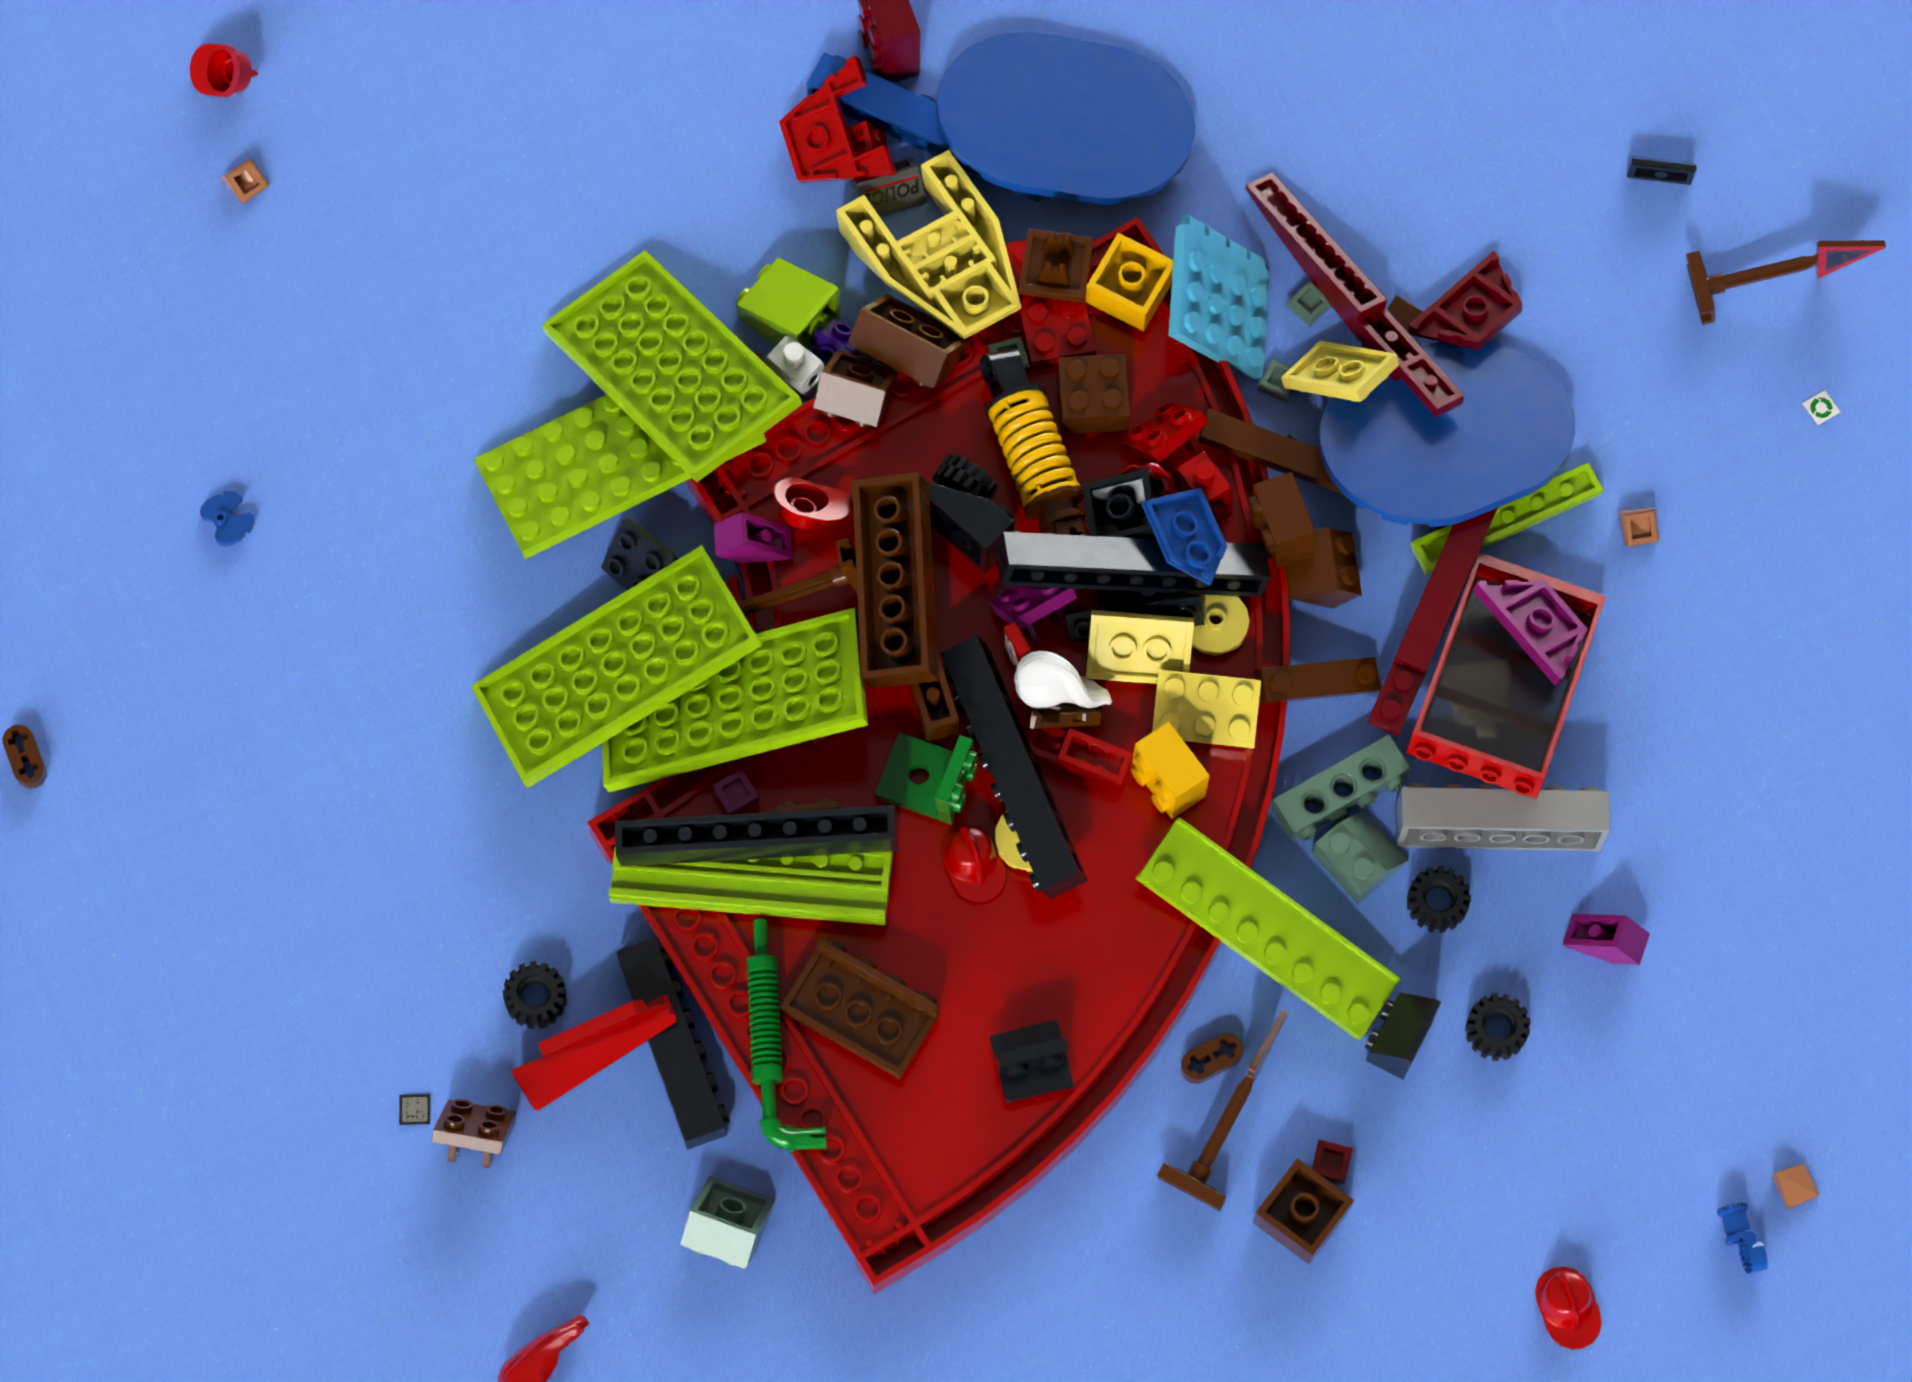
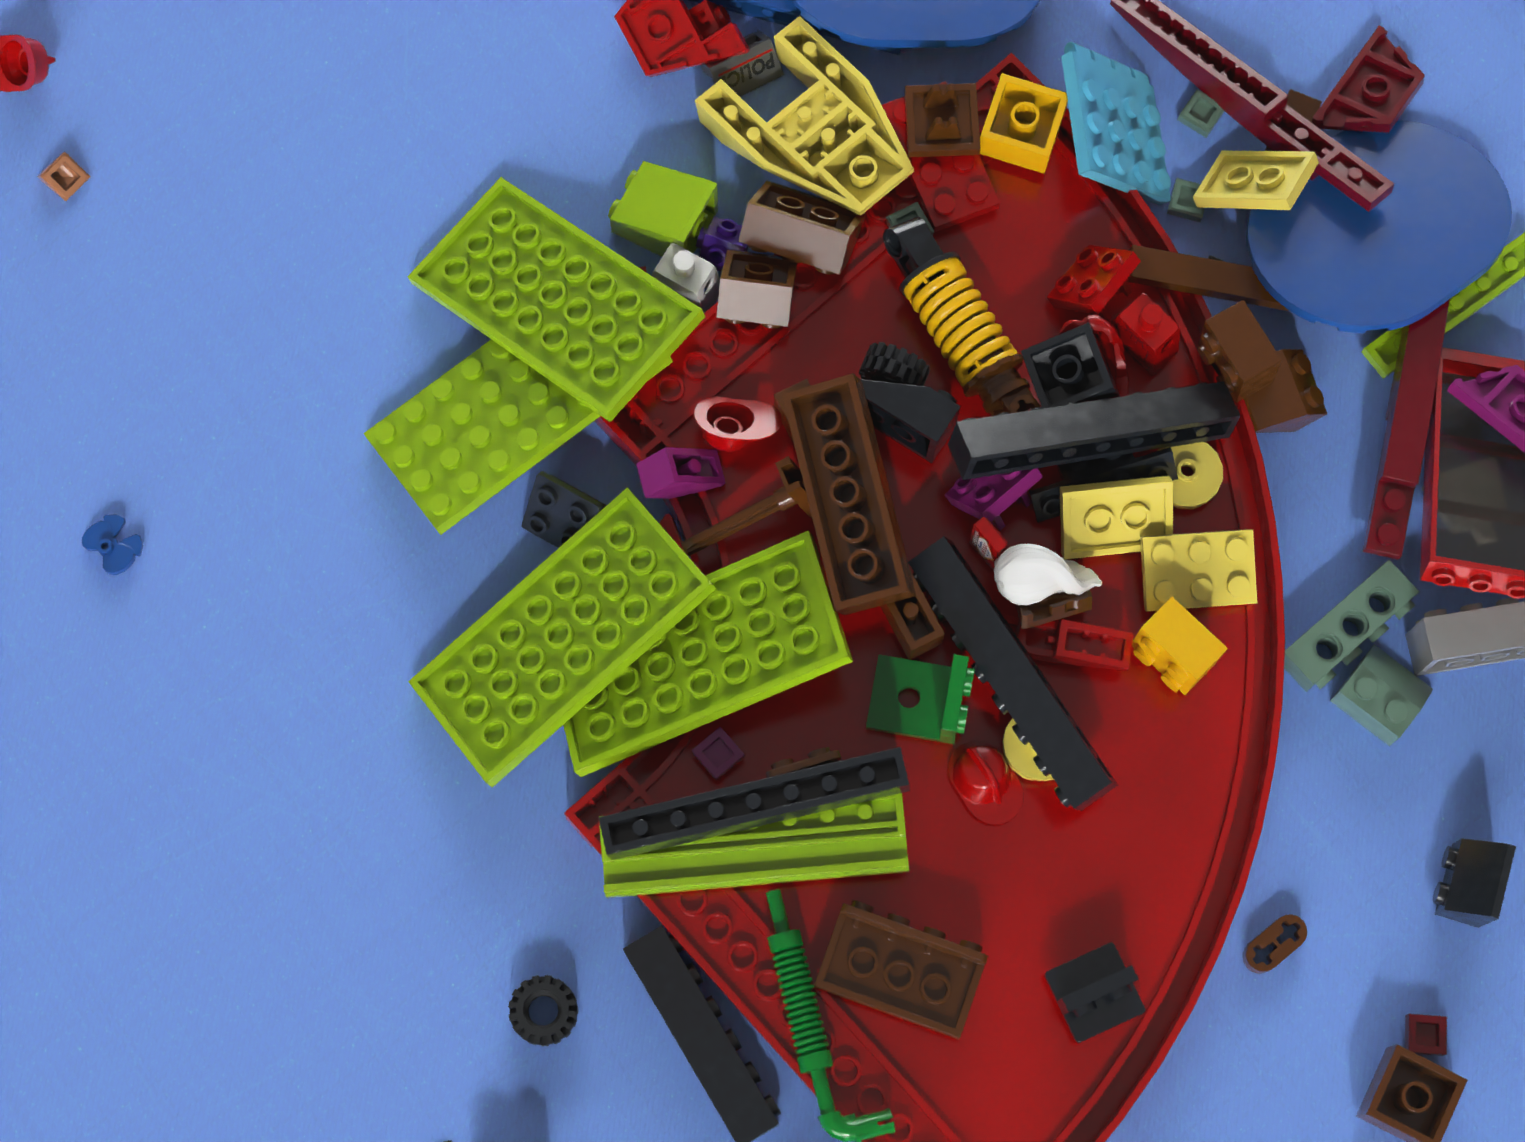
camera: 10 degrees left, 5 degrees up
red wedge [511,994,677,1110] -> none
reddish brown brick [1057,354,1130,435] -> none
lime plate [1135,818,1401,1040] -> none
blue tile [1141,487,1227,586] -> none
reddish brown piece [1157,1010,1289,1211] -> none
reddish brown plate [1254,657,1381,704] -> none
black tyre [1407,866,1471,933] -> none

